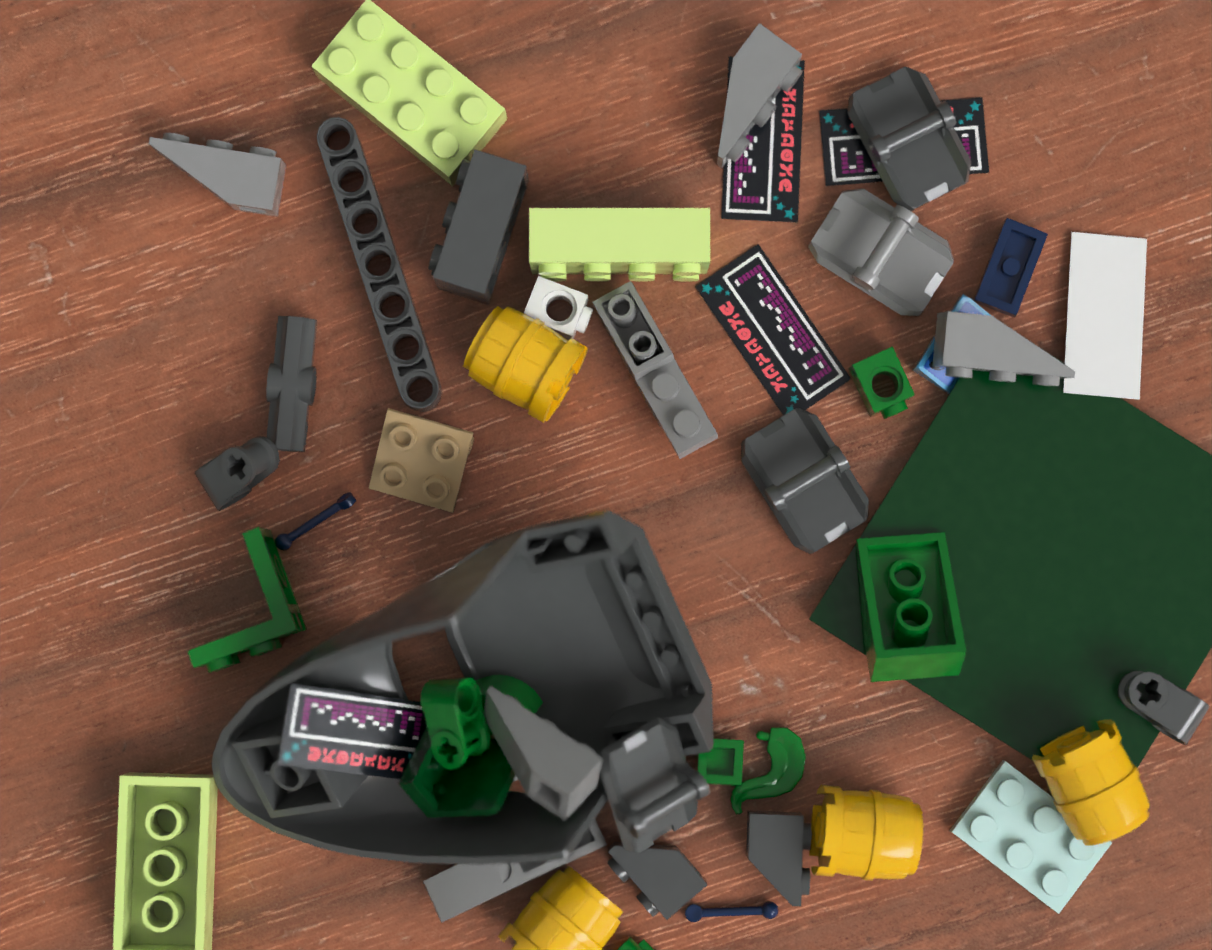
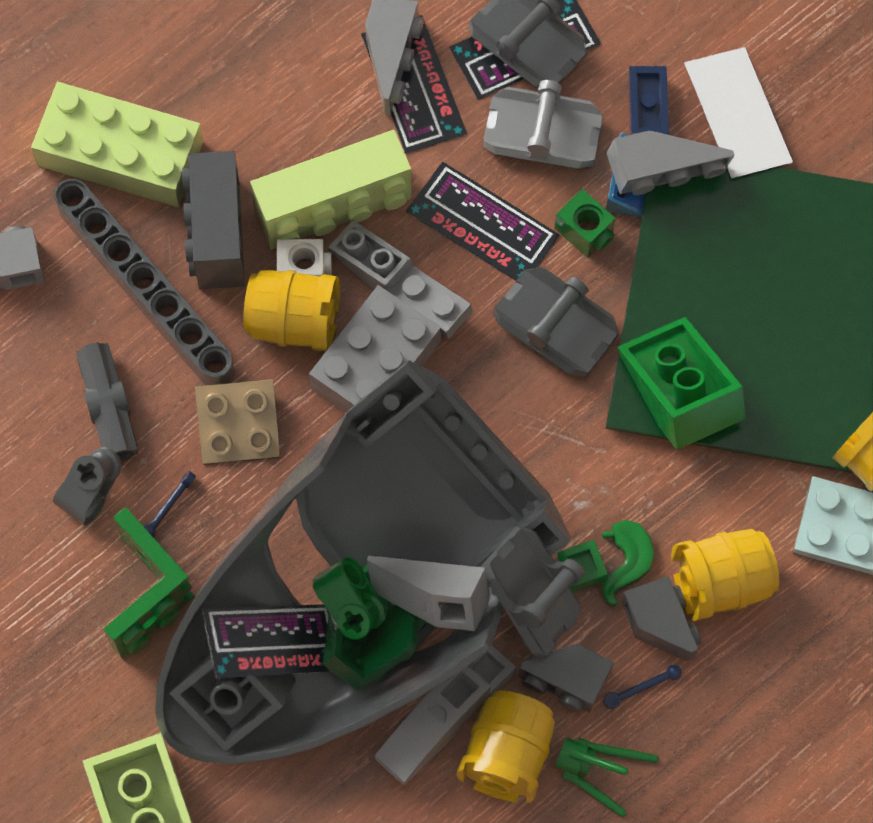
camera: 25 degrees left, 15 degrees down
none -> light grey brick [309,285,441,413]

